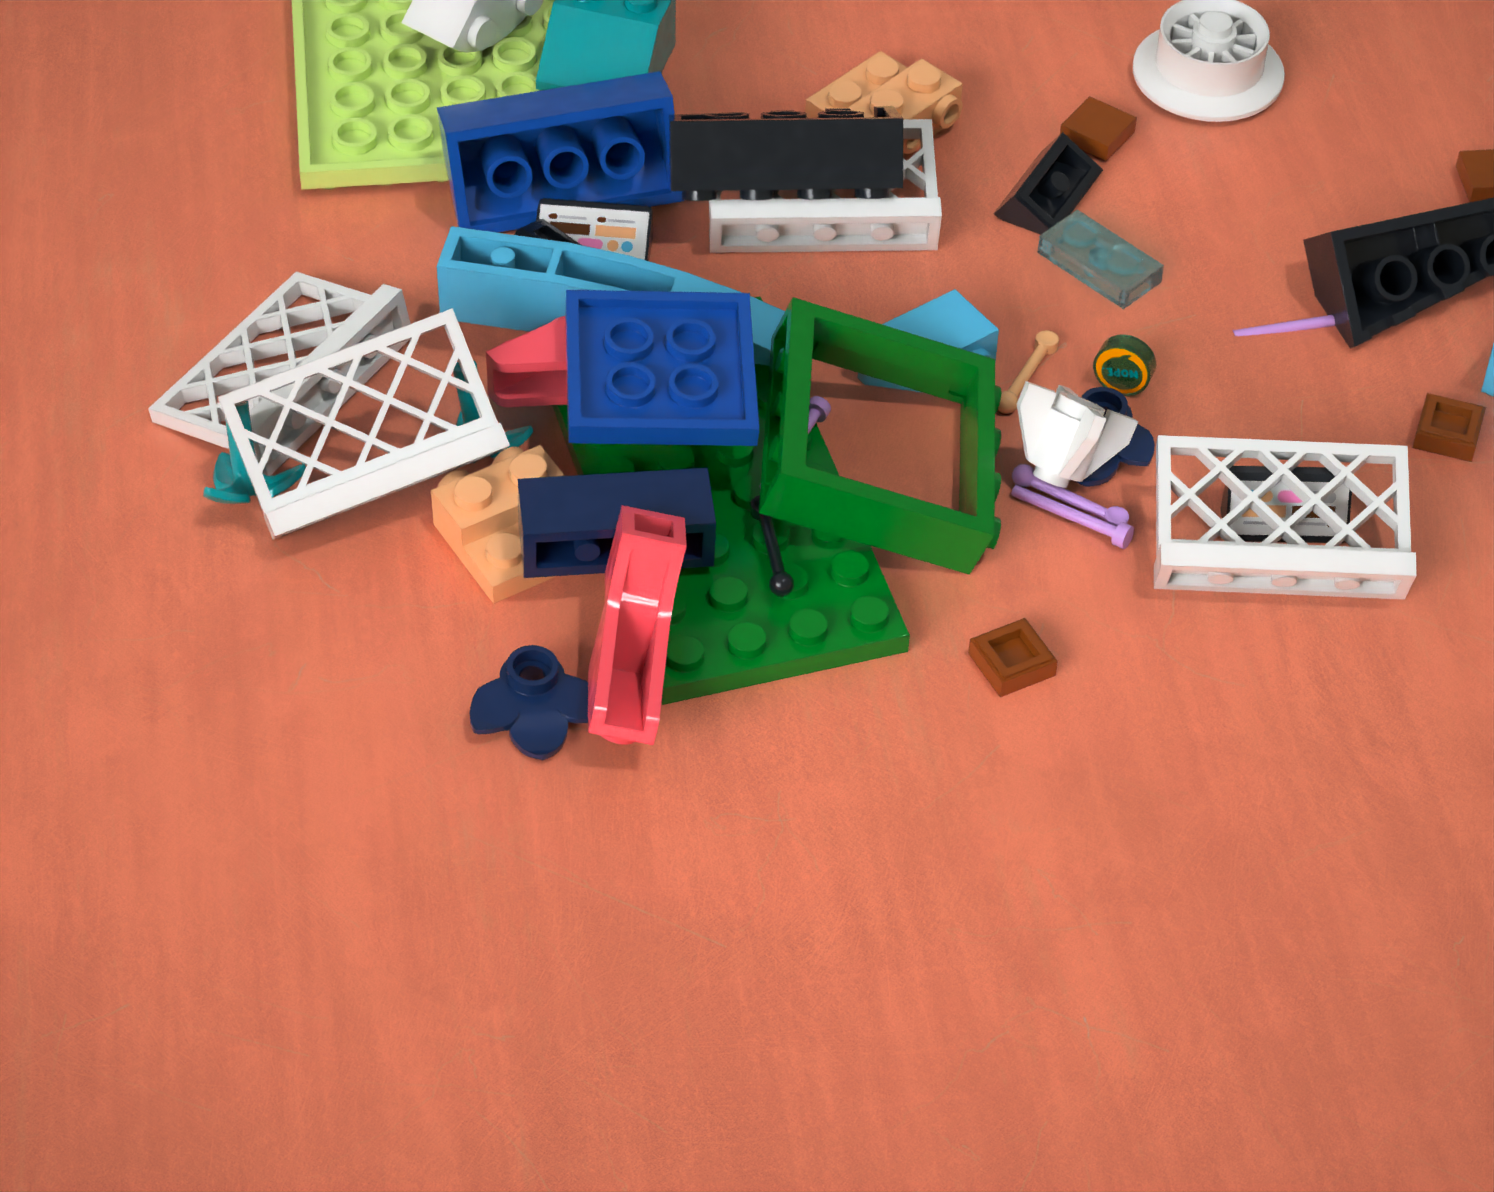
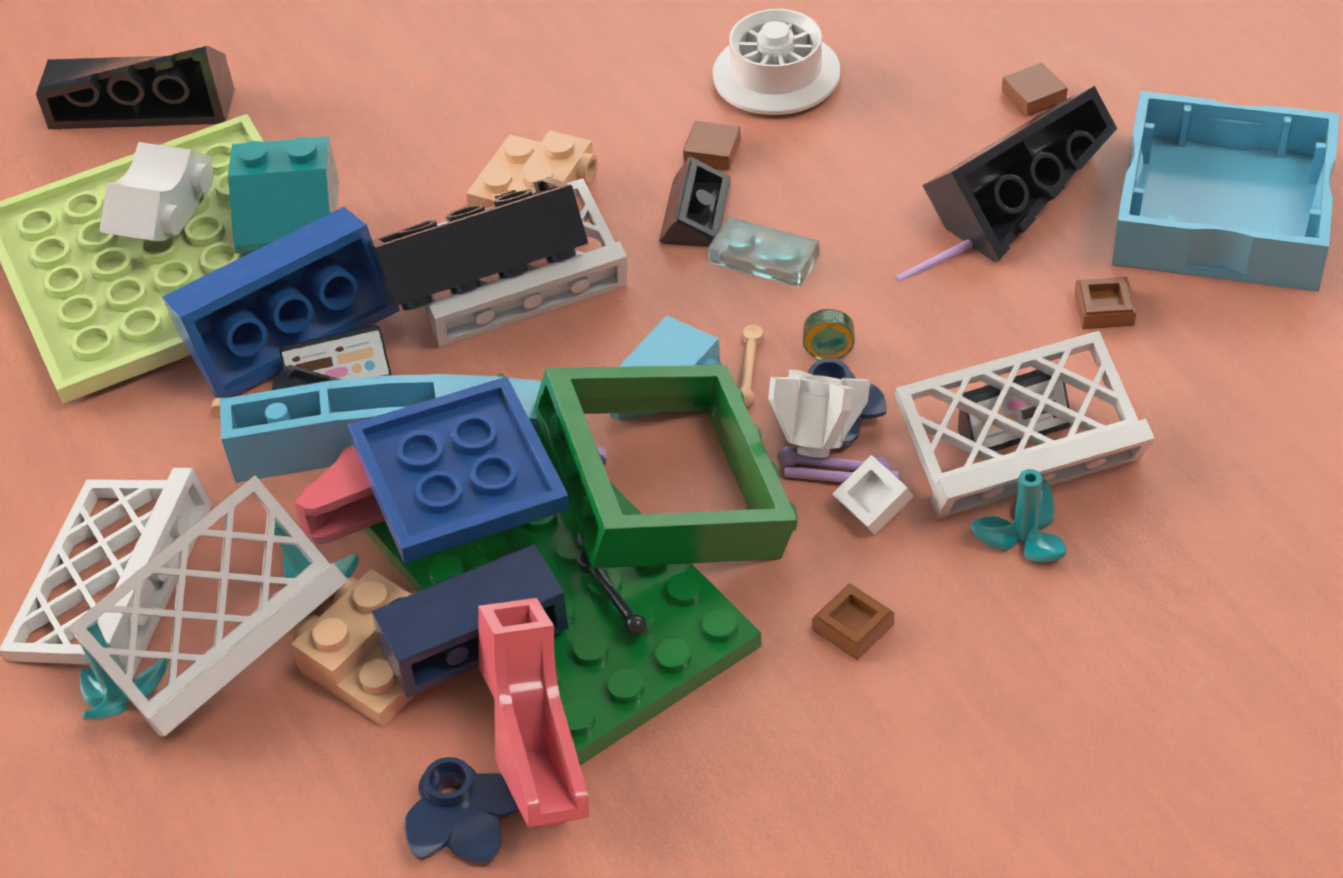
camera: 15 degrees left, 0 degrees up
none -> white tile [832,455,914,535]
none -> teal plant [970,469,1067,562]

